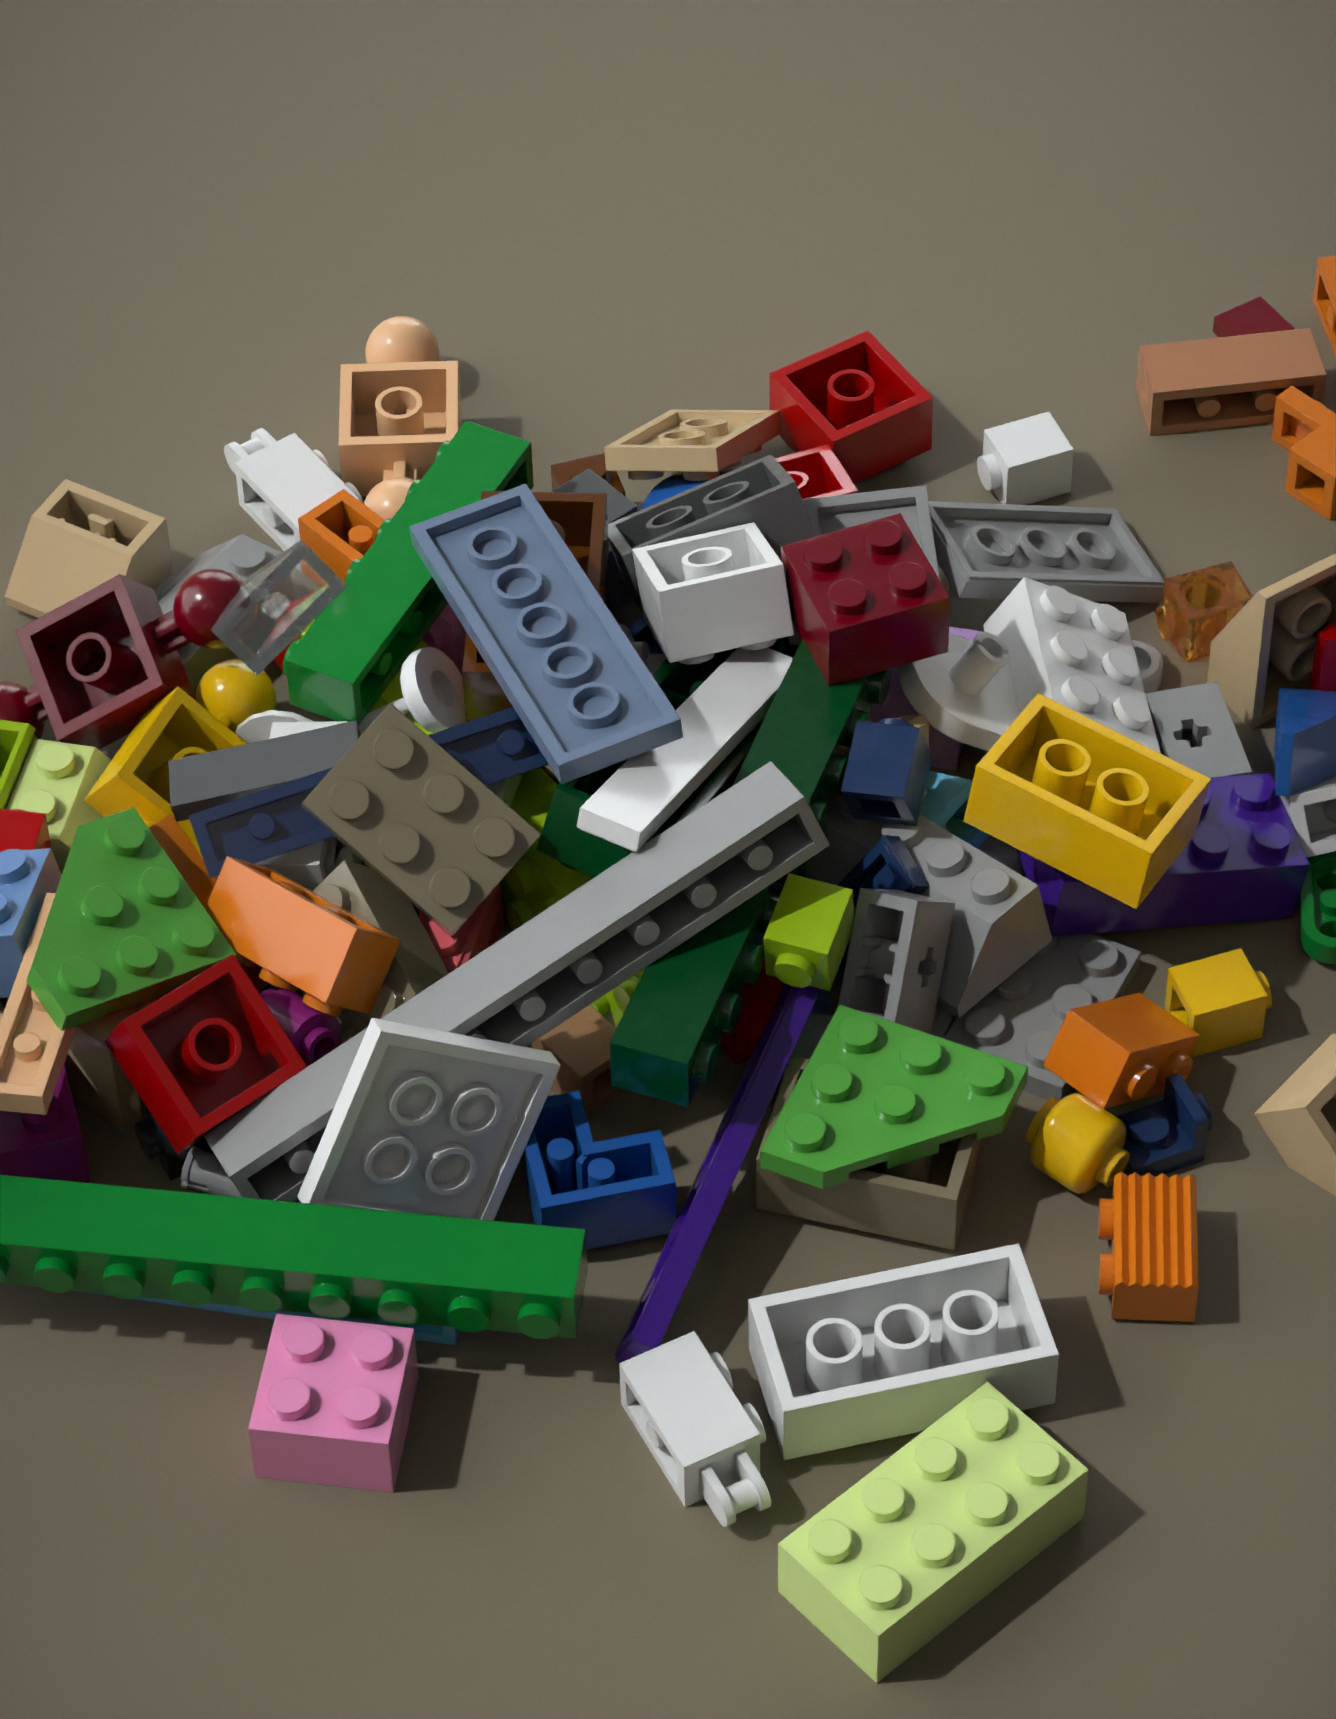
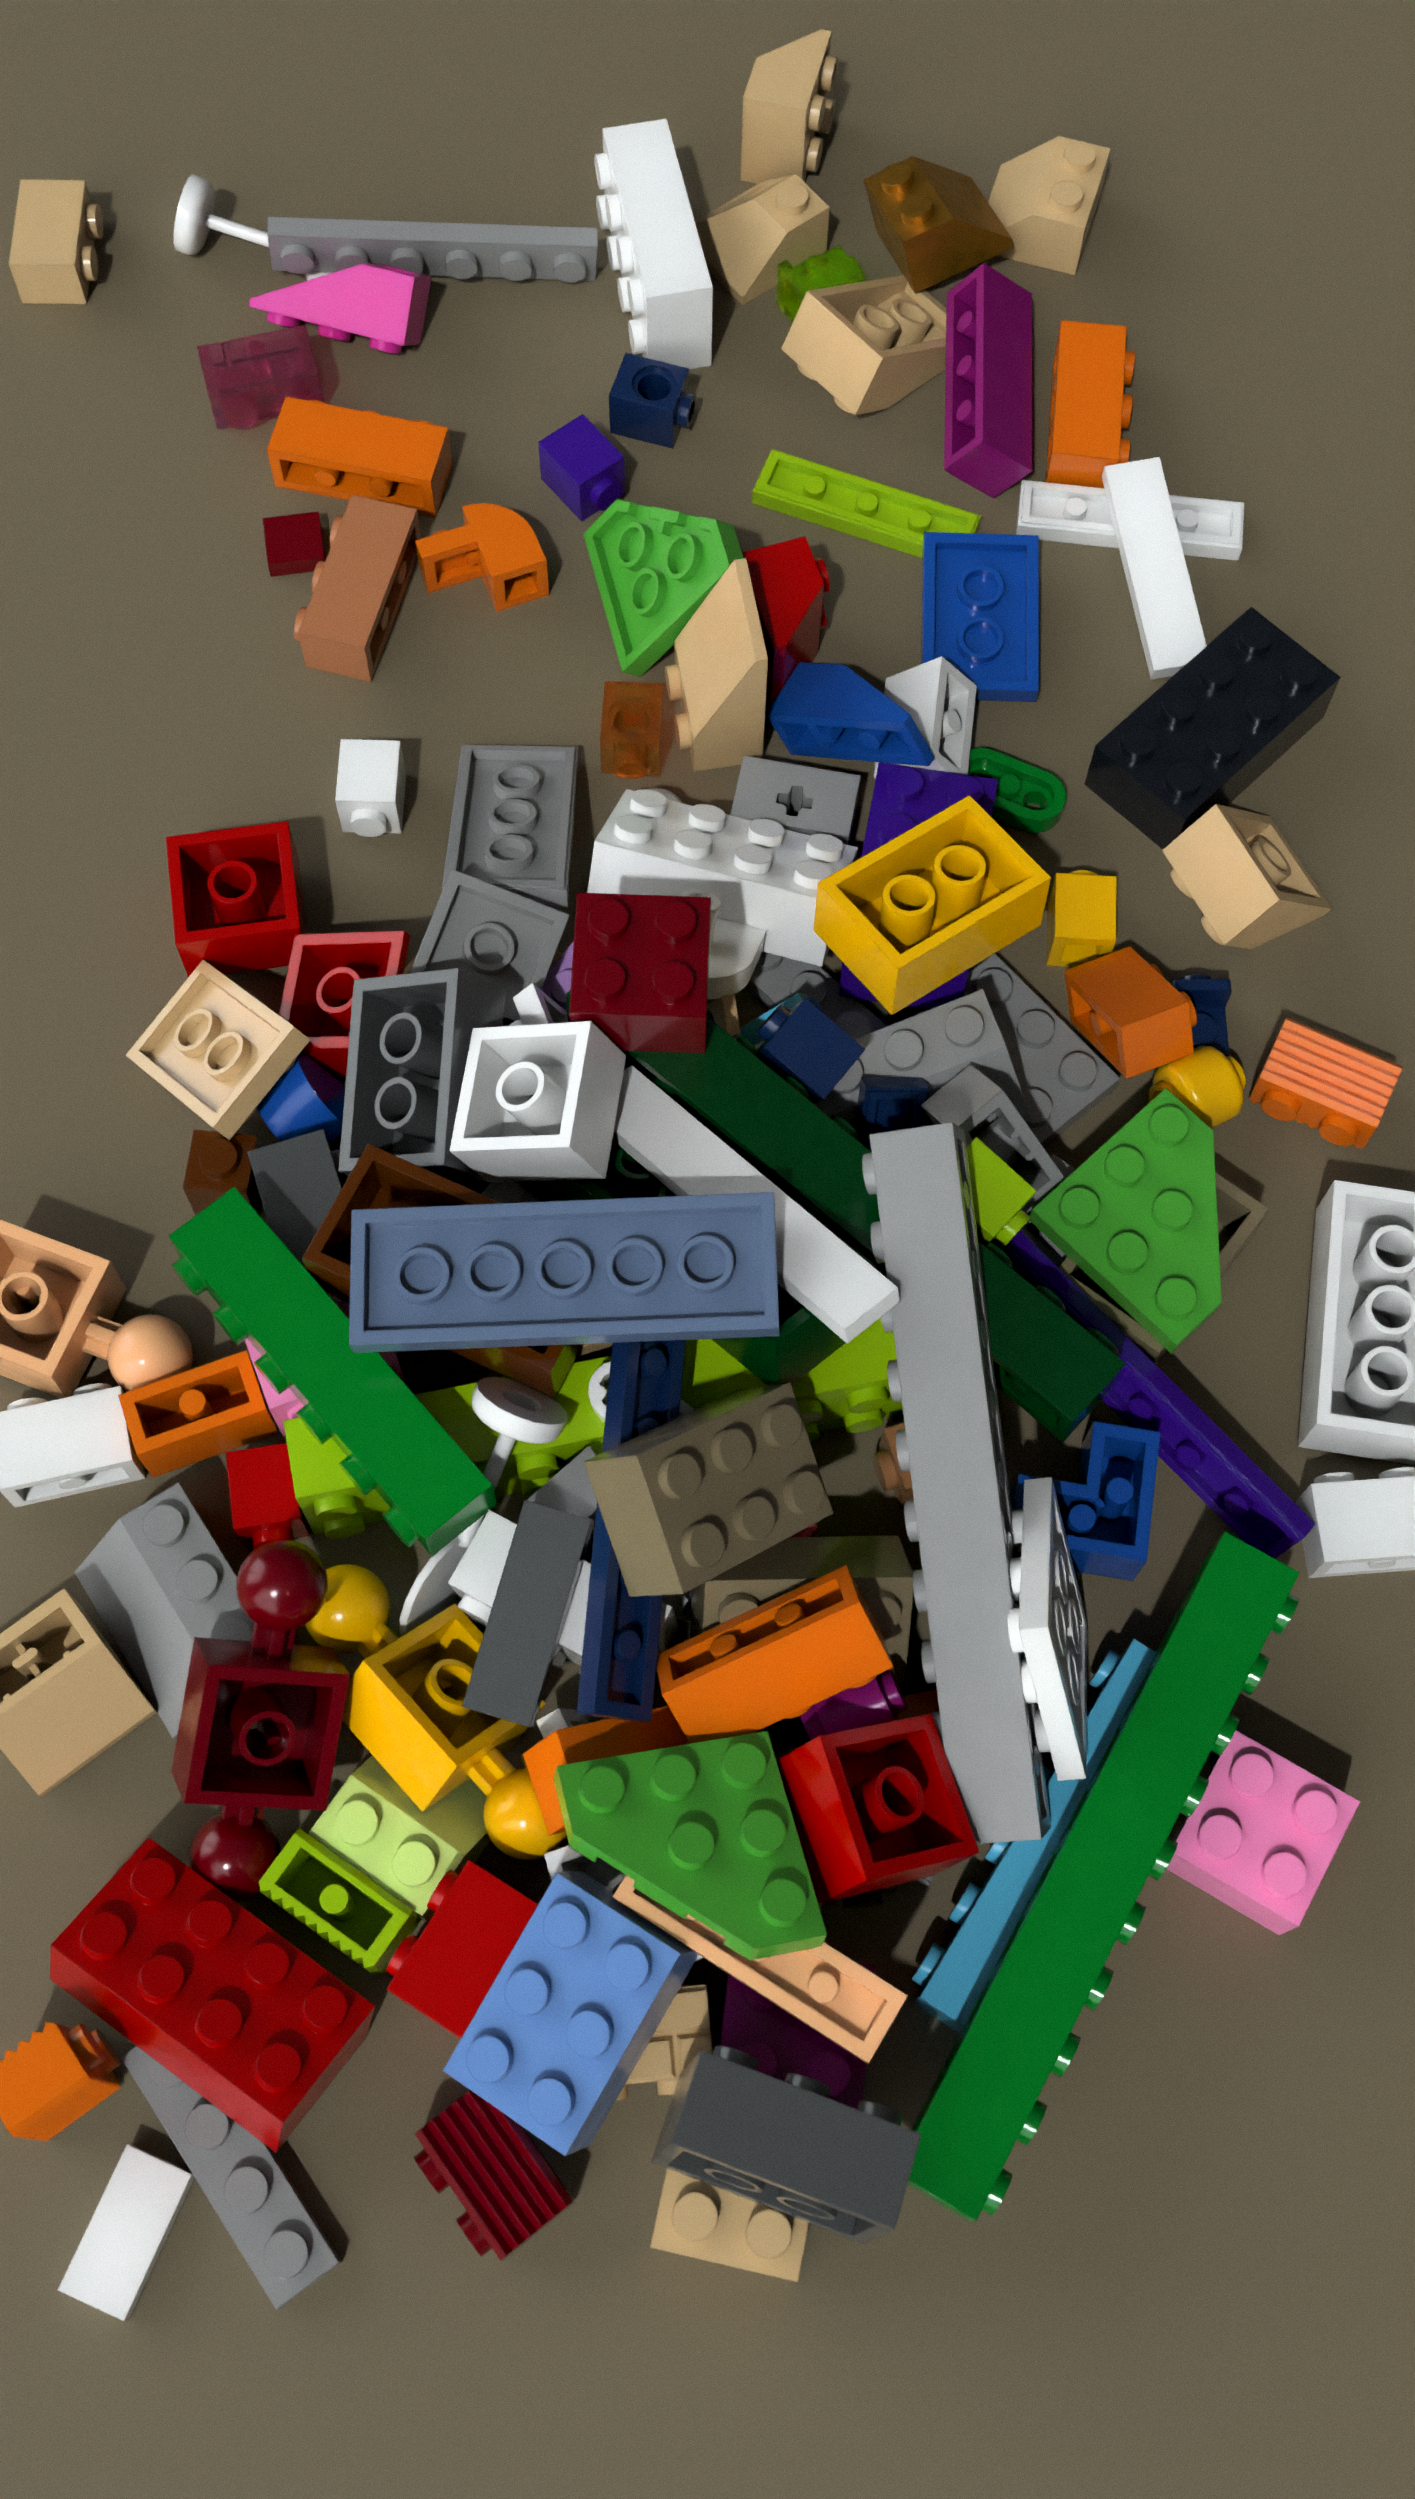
camera: 70 degrees left, 20 degrees up
clear slope [211,540,347,675] -> none

